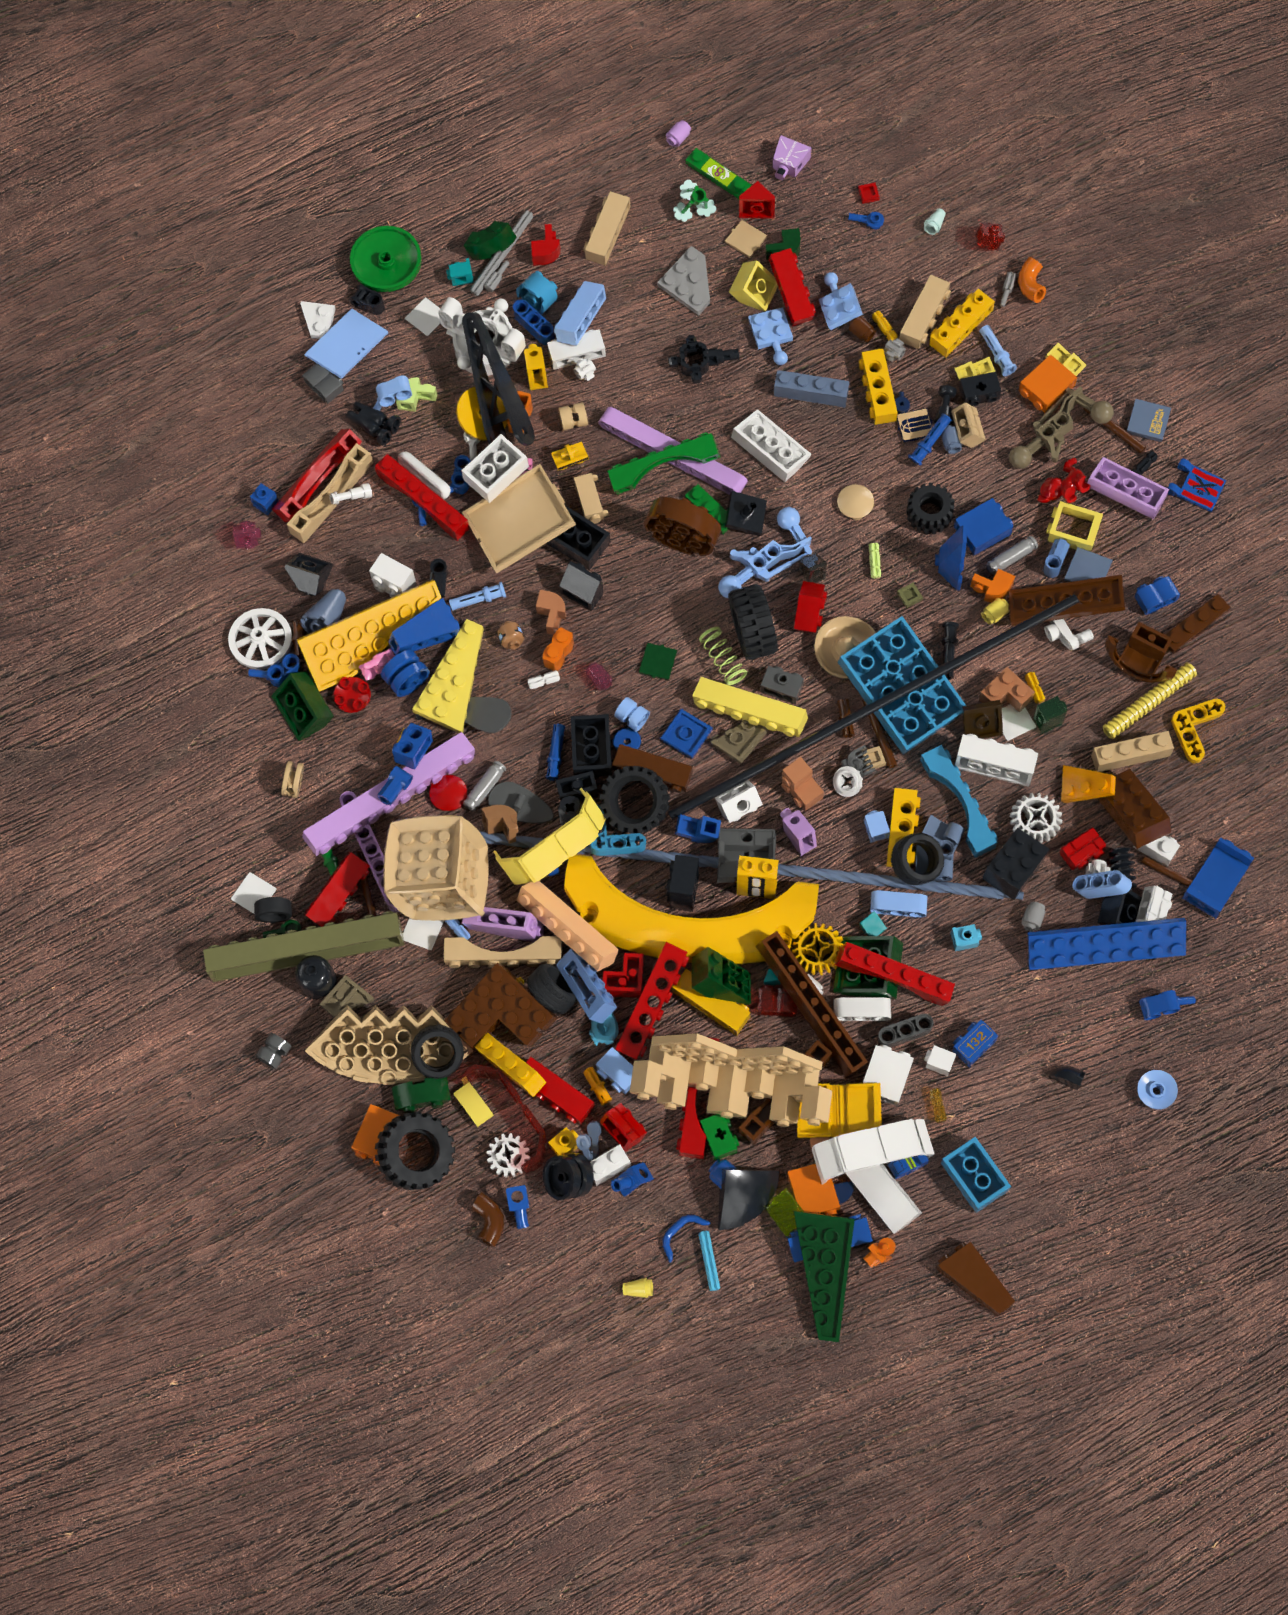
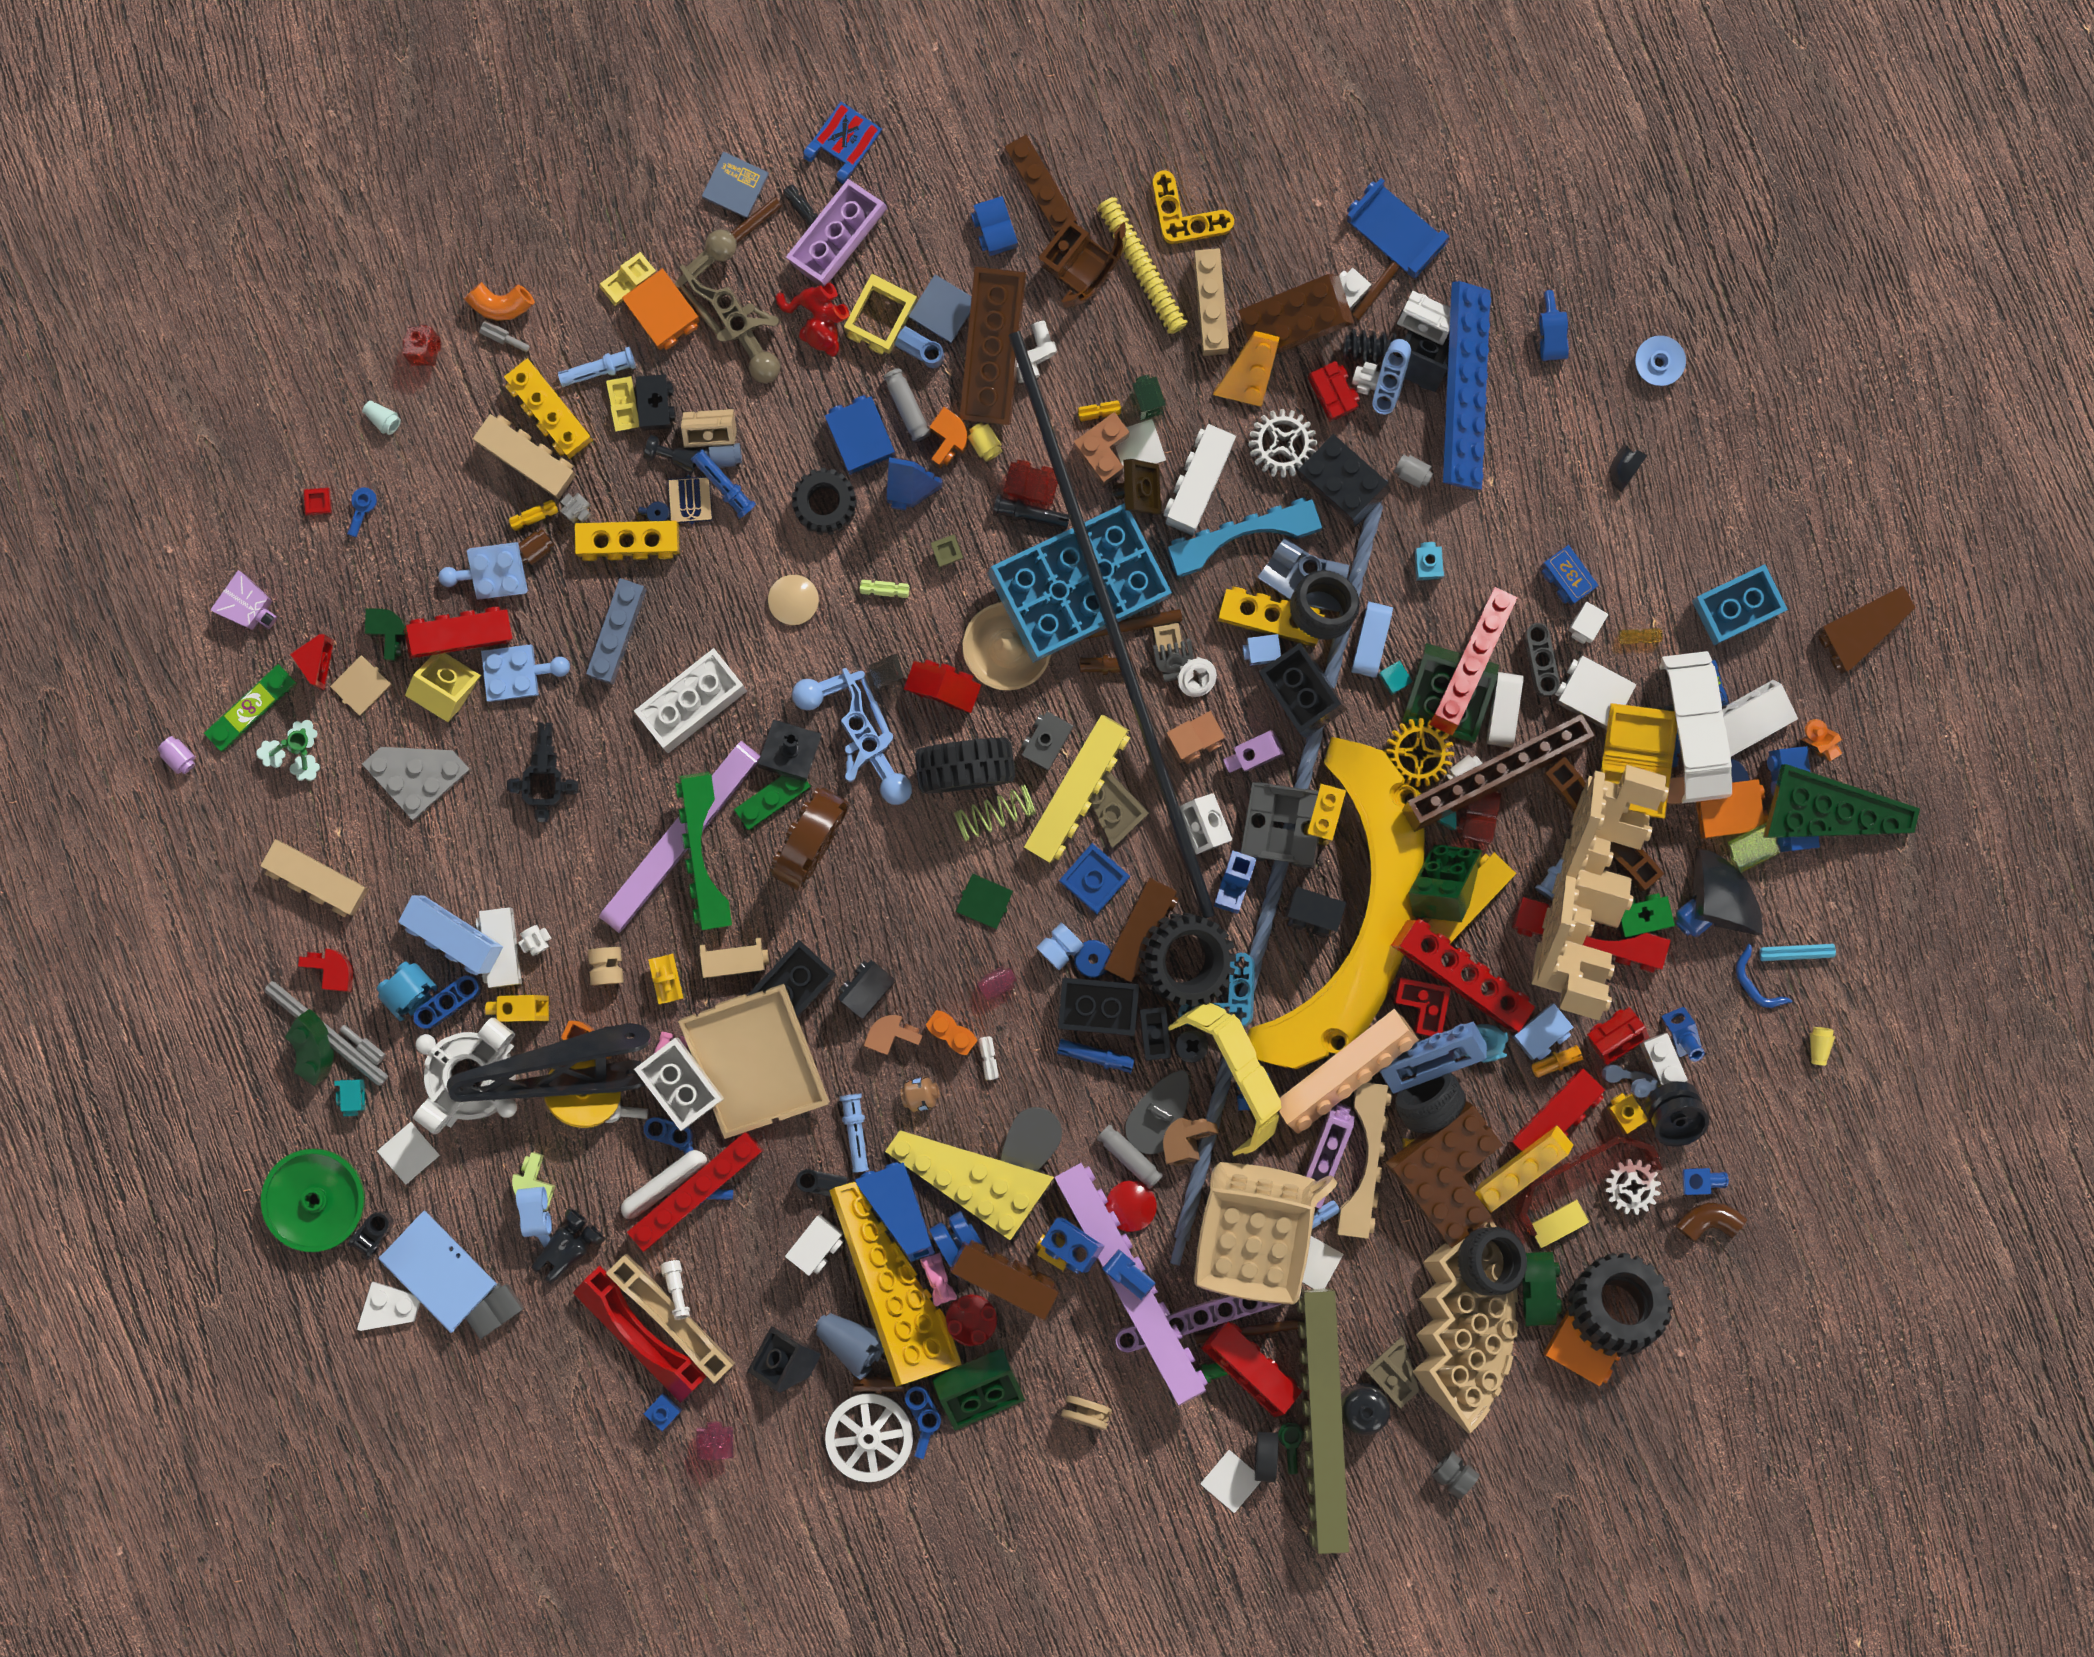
camera: 90 degrees left, 15 degrees up
none -> reddish brown piece [950,1240,1059,1320]
none -> clear red brick [1003,459,1058,507]
none -> black brick [1259,642,1348,738]

